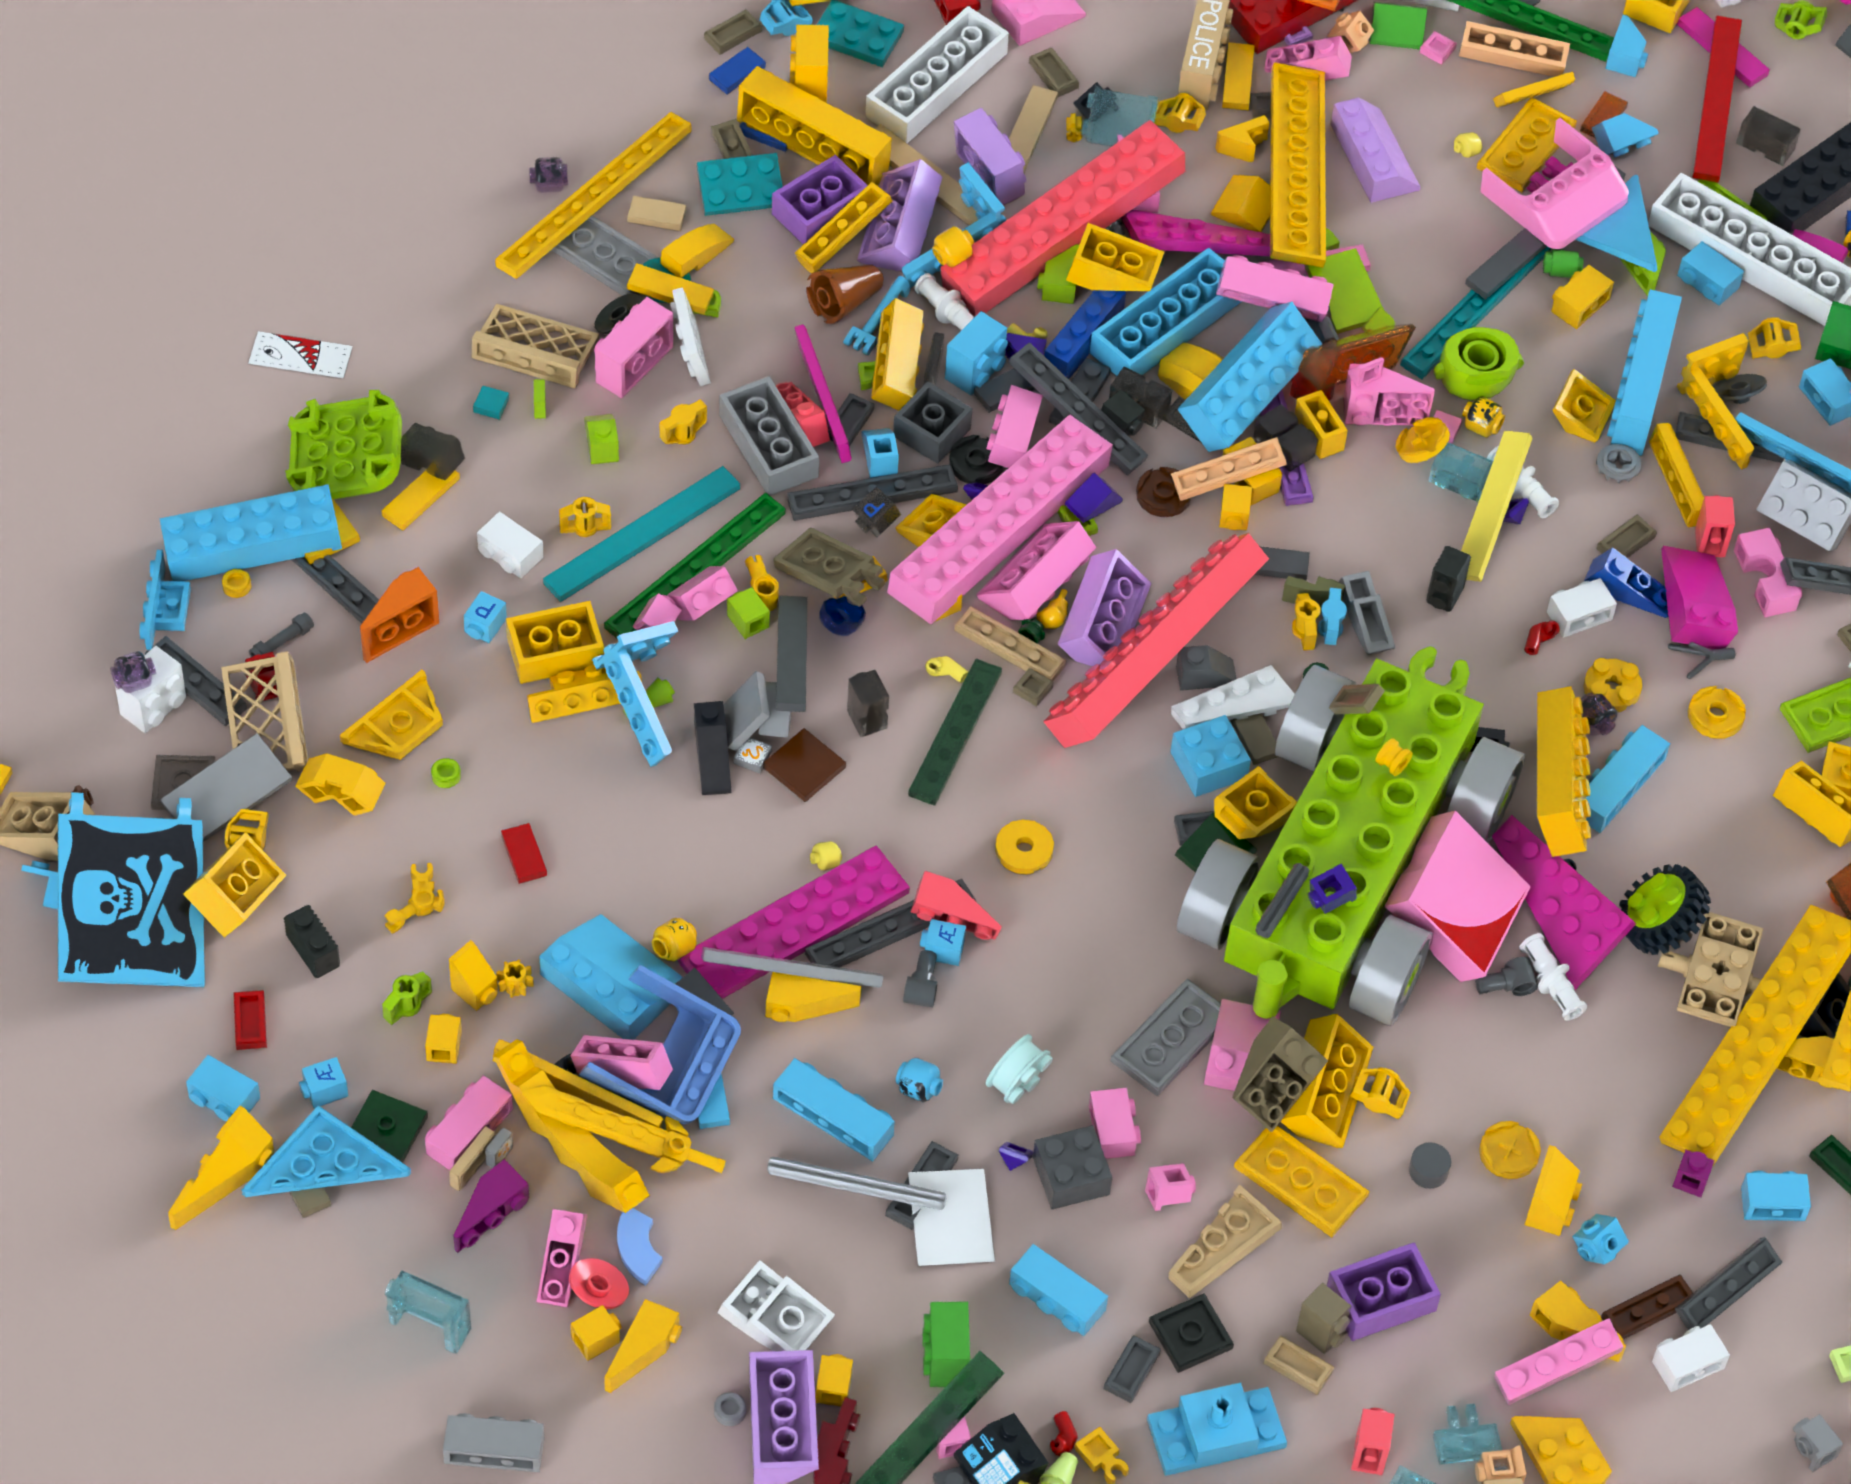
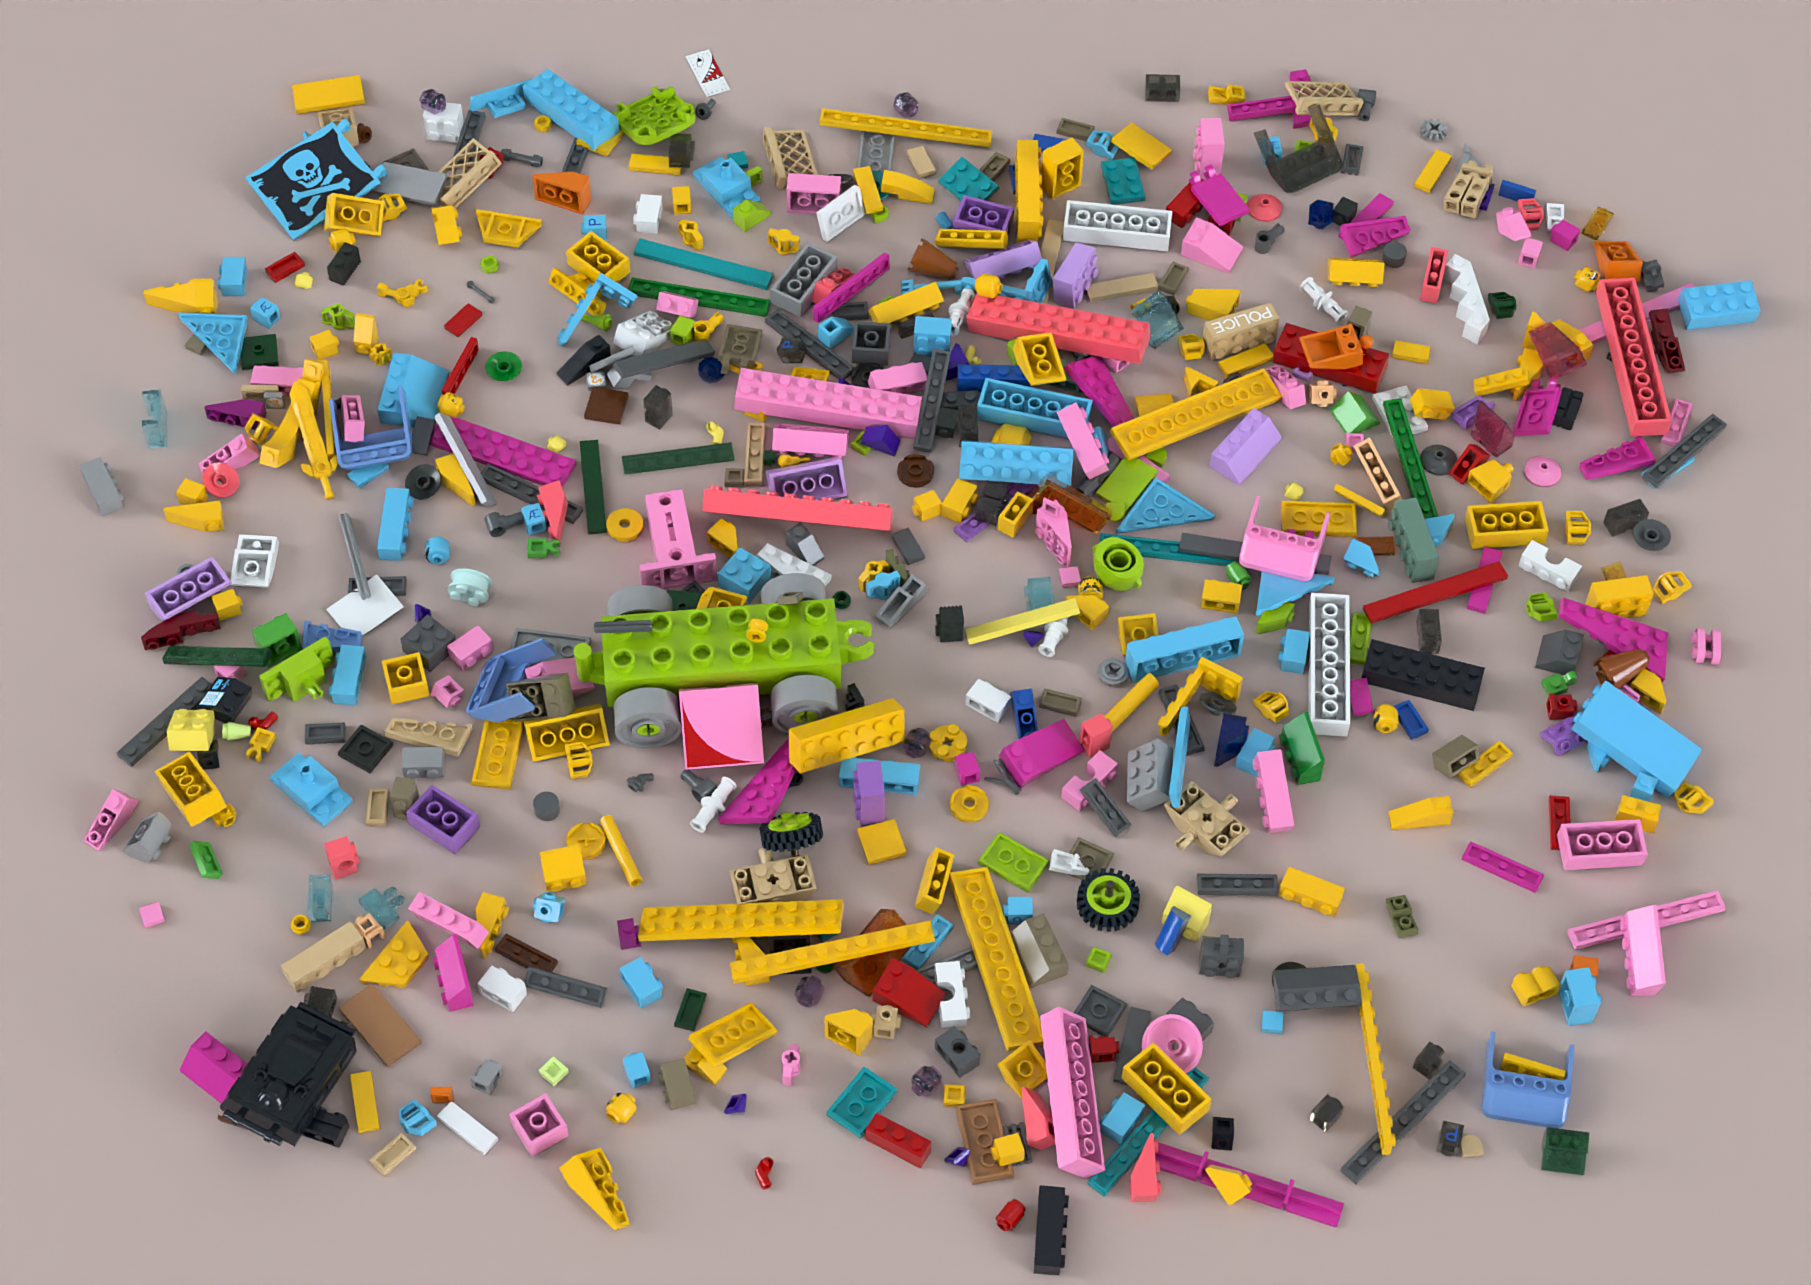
camera: 60 degrees right, 0 degrees up
light blue tile [617,1208,663,1286] -> none
bright pink brick [632,593,682,630] -> none
light nougat tile [1171,437,1287,501] -> none
dark purple brick [1307,864,1357,914] -> none
yellow tile [1395,417,1450,463] -> none
red arm [1524,620,1560,655] -> none
none -> yellow piece [245,413,279,445]
none -> lime brick [259,636,335,702]
none -> light yellow piece [294,272,314,289]
none -> medium blue wing [302,621,362,652]
none -> yellow head [328,228,356,253]
none -> yellow brick [381,652,430,705]
none -> light grey brick [402,747,445,779]
none -> pearl dark grey dish [405,464,441,500]
none -> slope [433,934,474,1012]
none -> red tile [441,337,479,395]
none -> medium blue windscreen [466,638,558,723]
none -> dark grey hinge [467,281,495,303]
none -> green dish [485,351,522,381]
none -> bright green plate [527,538,561,558]
none -> dark green tile [580,439,607,534]
none -> yellow piece [599,815,643,887]
none -> white slope [613,311,673,356]
none -> dark grey plate [627,773,654,792]
none -> bright pink brick [639,489,717,589]
none -> yellow brick [672,186,691,215]
none -> medium azure brick [693,156,761,219]
none -> dark grey plate [695,98,716,120]
none -> yellow slope [707,518,738,558]
none -> medium lavender brick [853,761,885,827]
none -> yellow tile [857,819,907,865]
none -> medium azure piece [935,212,953,229]
none -> dark pink brick [954,752,980,786]
none -> yellow slope [1065,595,1109,631]
none -> medium azure tile [1116,477,1215,533]
none -> yellow slope [1185,289,1241,321]
none -> clear blue slope [1214,713,1249,767]
none -> yellow gear [1329,443,1352,466]
none -> sand green brick [1388,497,1439,583]

